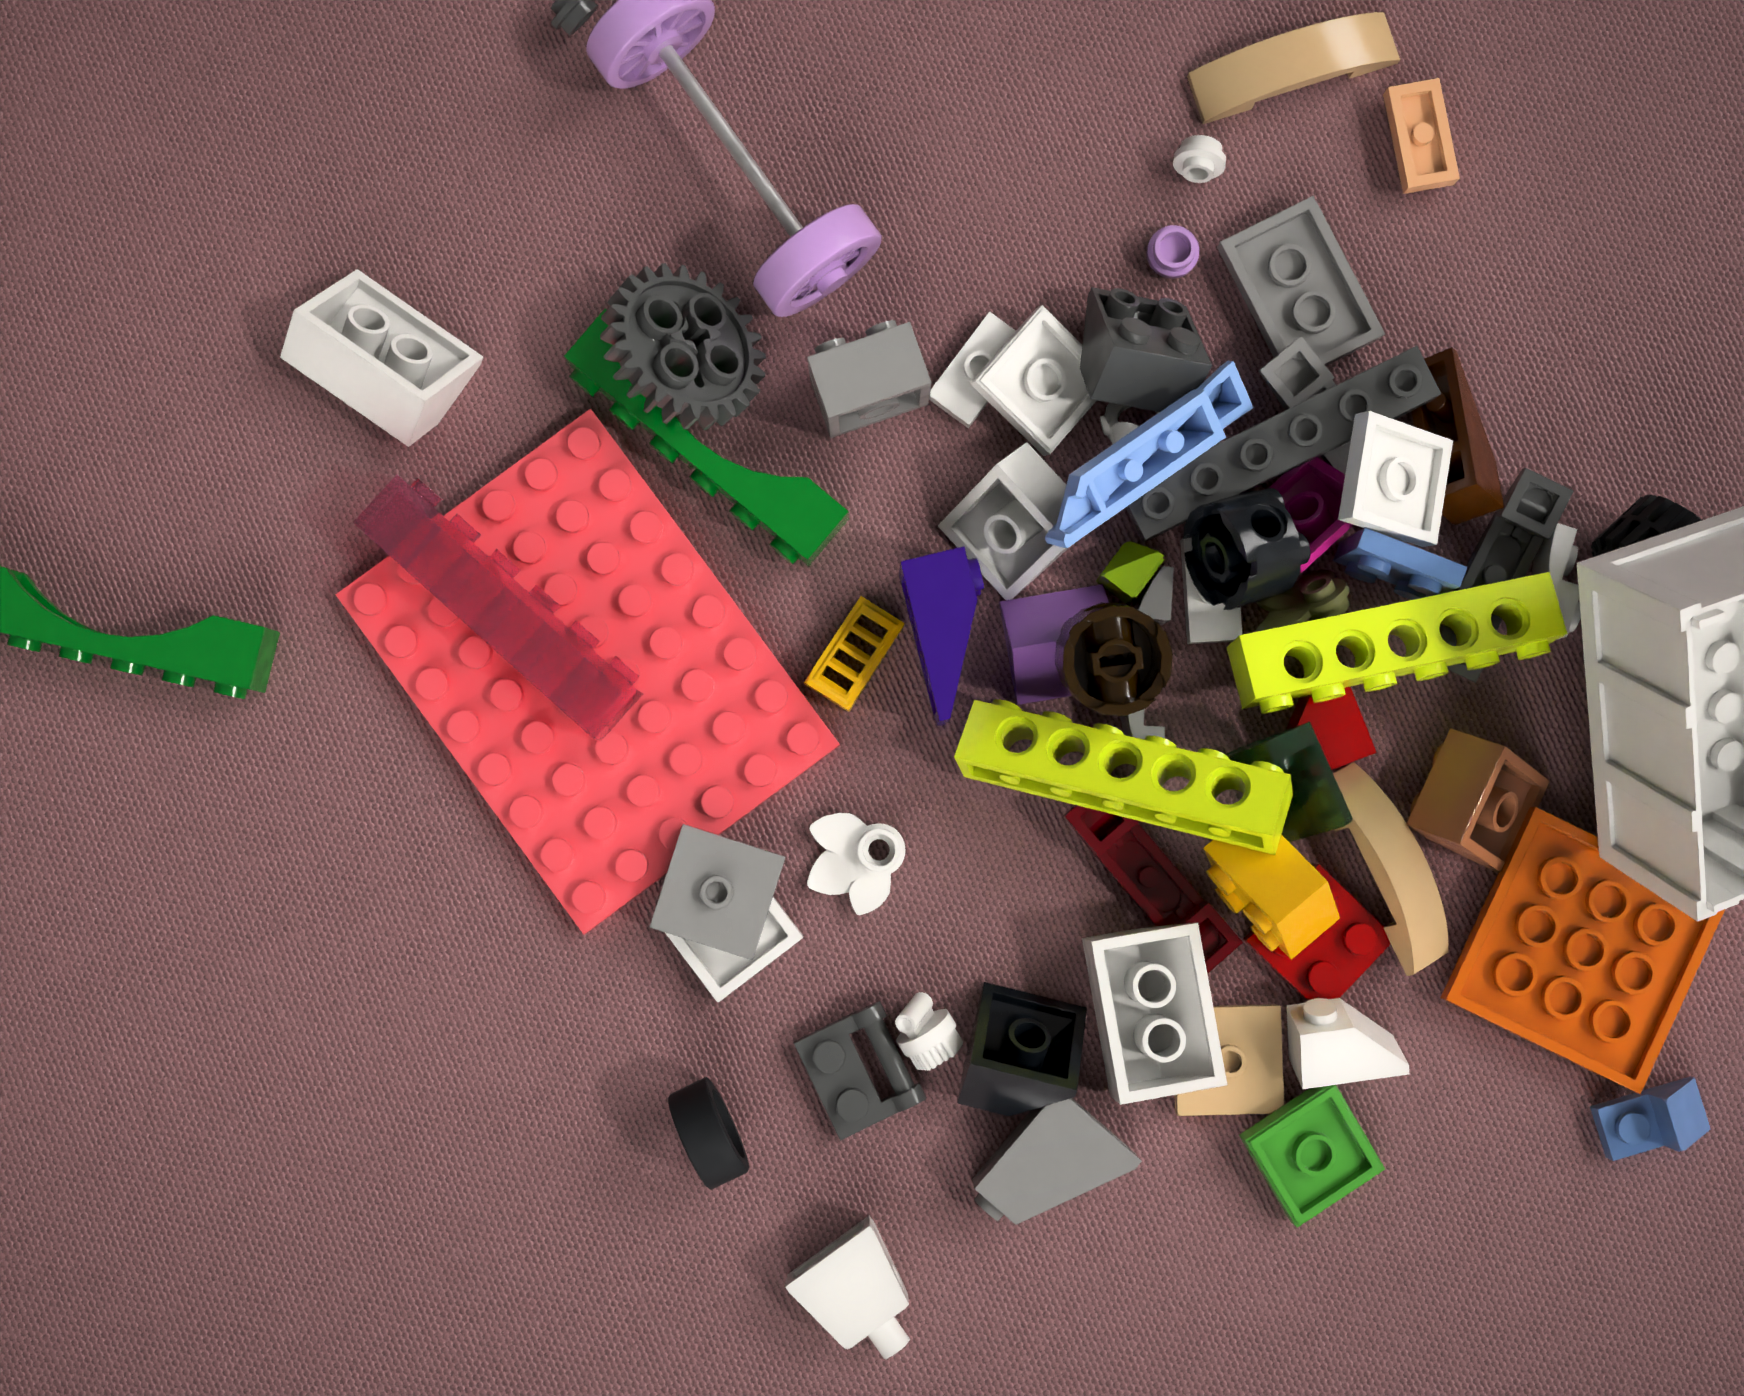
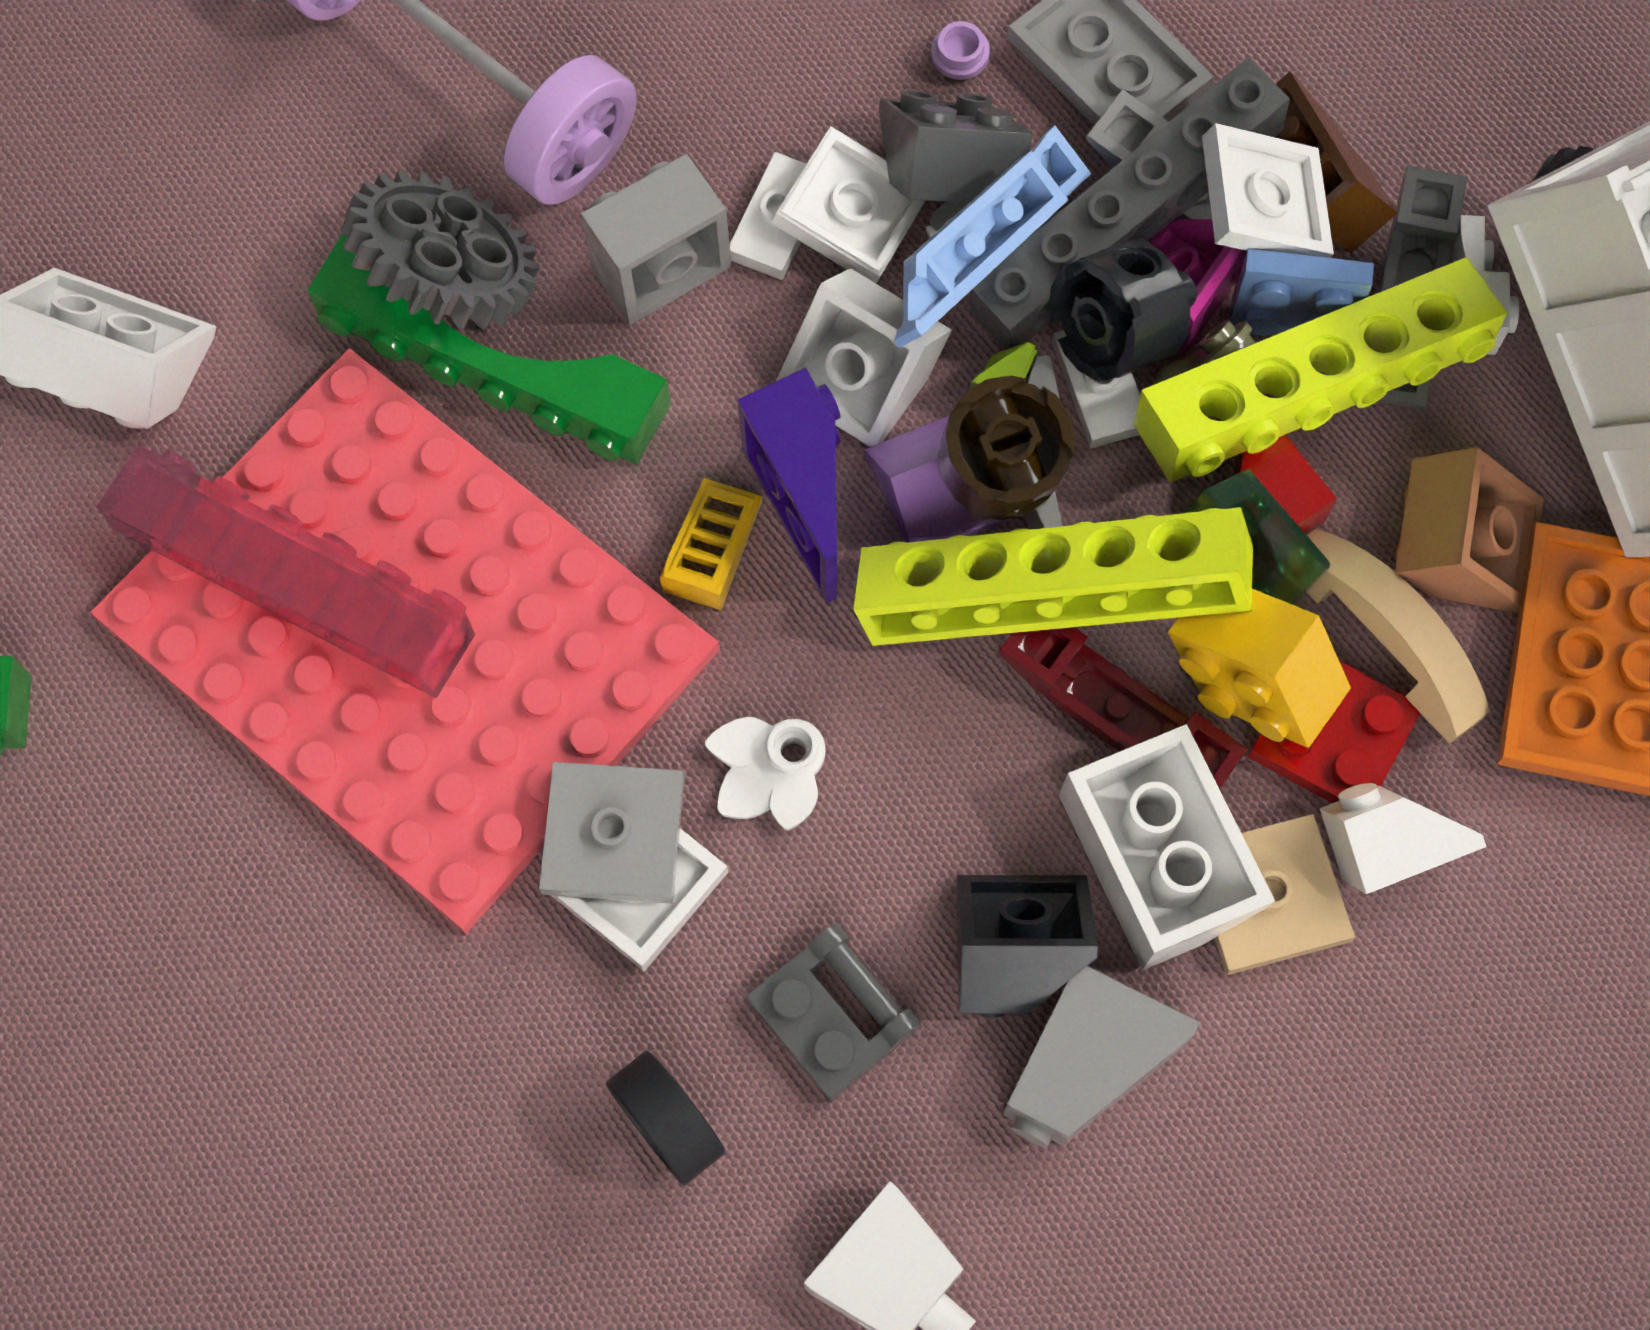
camera: 10 degrees left, 15 degrees down
white piece [895,992,963,1071] -> none
bright green plate [1239,1085,1385,1228] -> none

